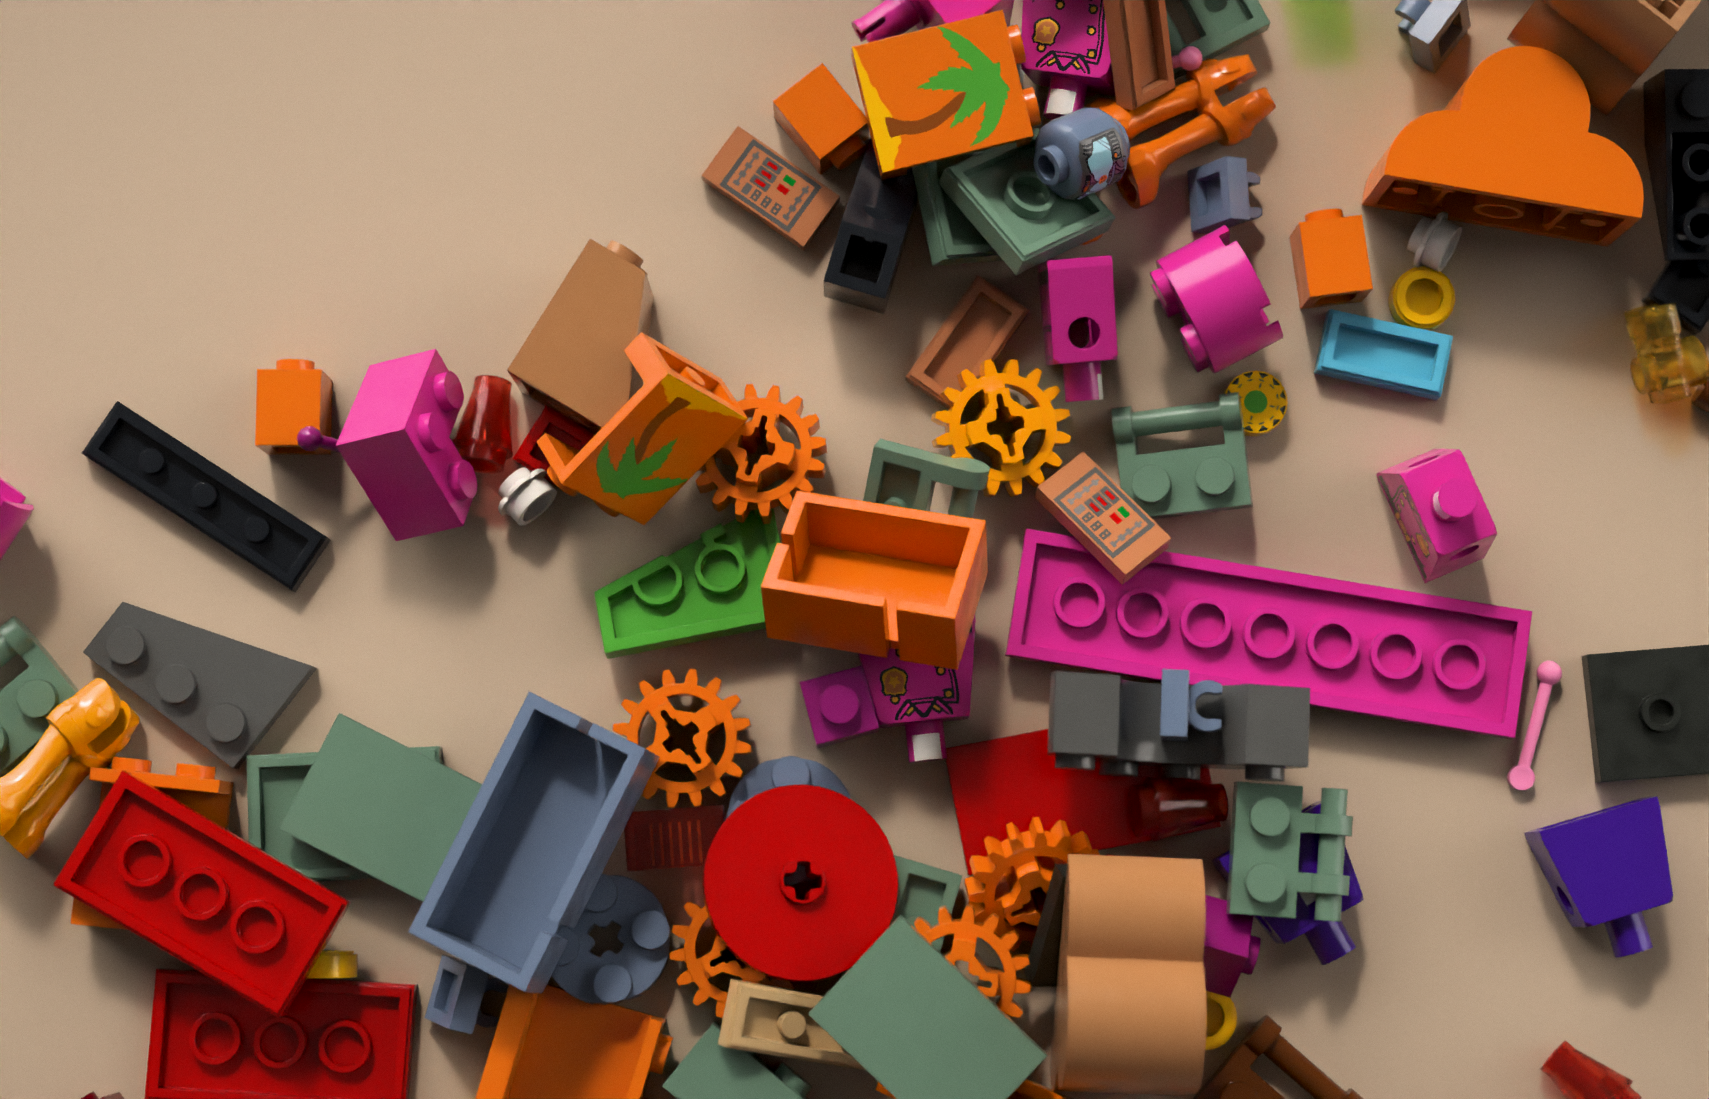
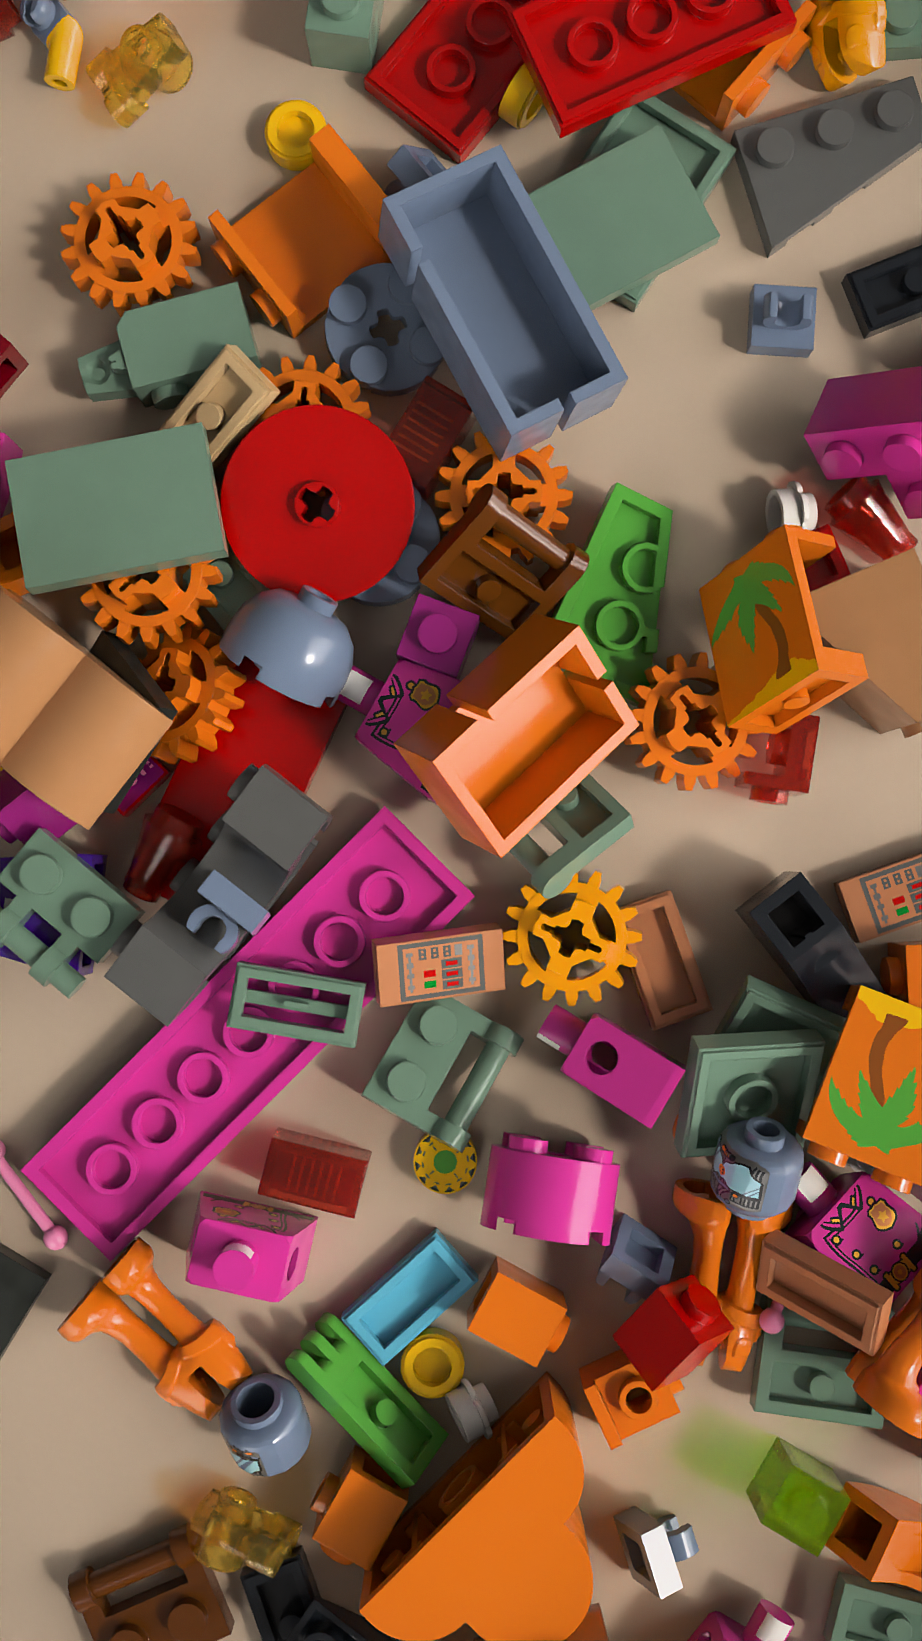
camera: 125 degrees right, 5 degrees up
none -> orange piece [57,1236,253,1421]
none -> sand blue cylinder [219,585,354,708]
none -> sand blue head [219,1373,312,1477]
none -> sand green tile [226,961,367,1048]
none -> clear red piece [257,1127,372,1219]
none -> bright green hinge [285,1312,449,1490]
none -> orange brick [310,1445,409,1571]
none -> reddish brown plate [417,483,590,639]
none -> orange brick [578,1349,684,1450]
none -> red brick [612,1274,735,1392]
none -> clear red bracket [734,715,820,806]
none -> sand blue tile [746,284,817,358]

